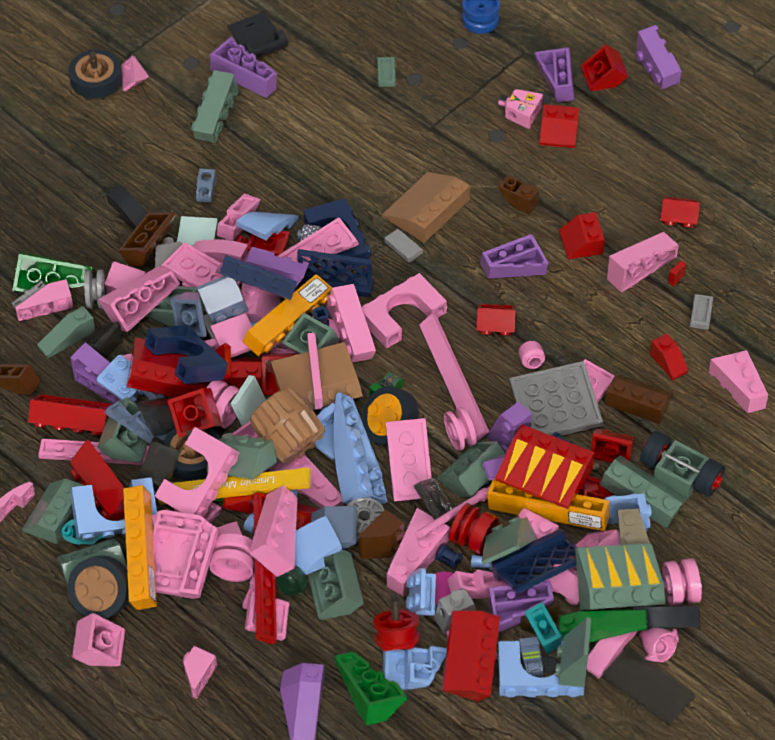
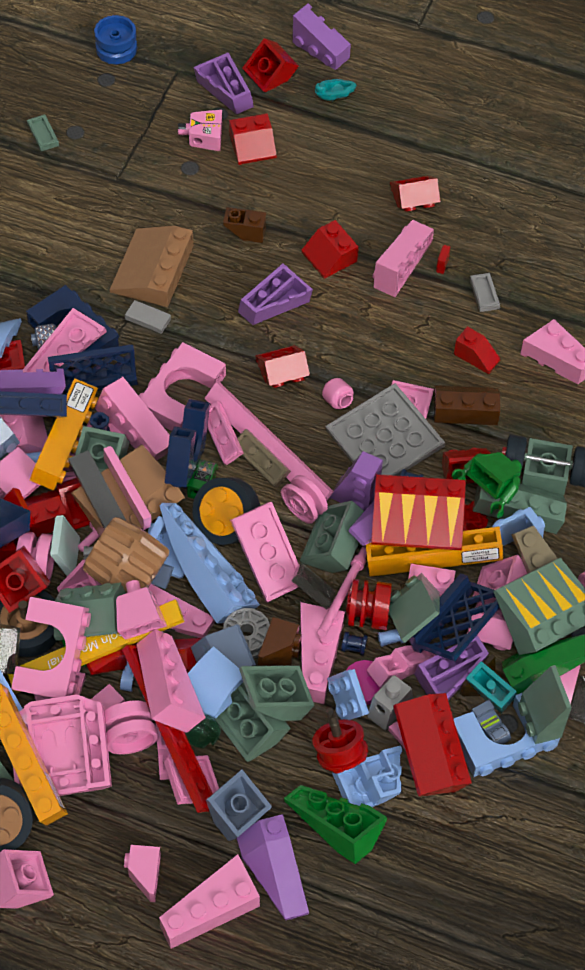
camera: 25 degrees left, 5 degrees up
none -> dark grey tile [68,450,126,530]
none -> bright pink torso [116,580,167,640]
none -> sand blue tile [151,564,174,589]
none -> bright pink wedge [159,854,260,949]
none -> dark blue arch [165,399,210,487]
none -> sand blue slope [206,770,272,841]
none -> bright pink tile [207,401,244,465]
none -> dark tan tile [237,429,291,487]
none -> sand green slope [239,666,314,721]
none -> teal arm [315,79,356,101]
none -> green torso [452,452,522,519]

